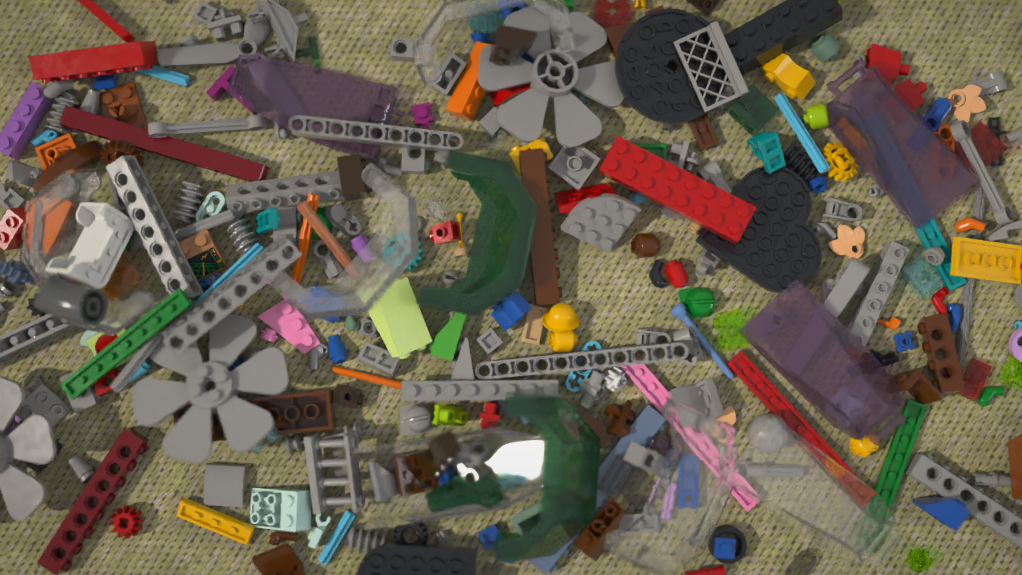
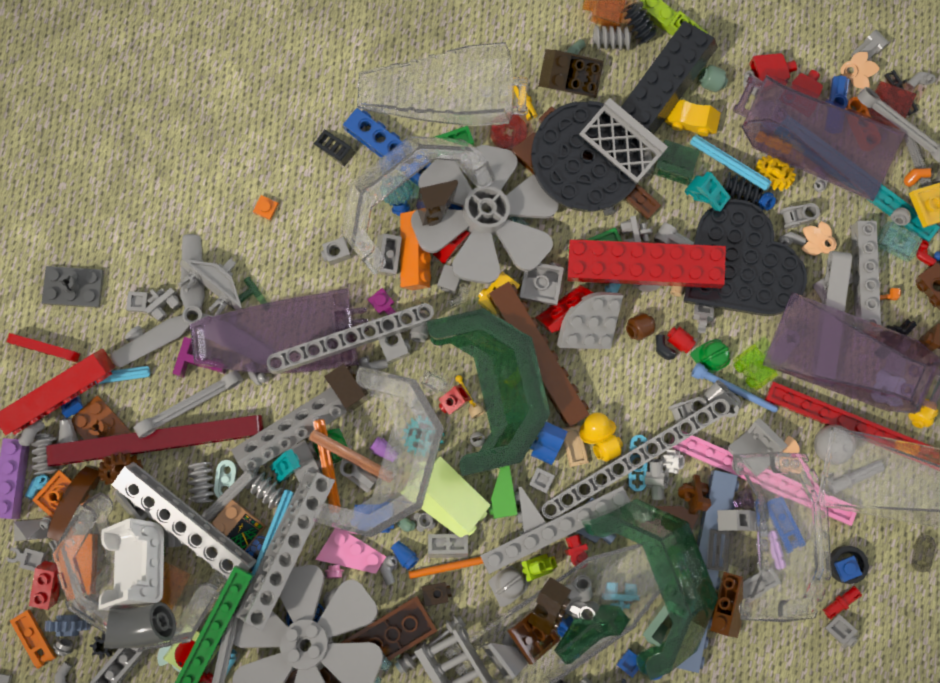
camera: 25 degrees left, 5 degrees down
light grey piece [325,204,361,236] -> none
lime head [803,103,833,130] -> none
blue plate [893,331,915,352] -> none

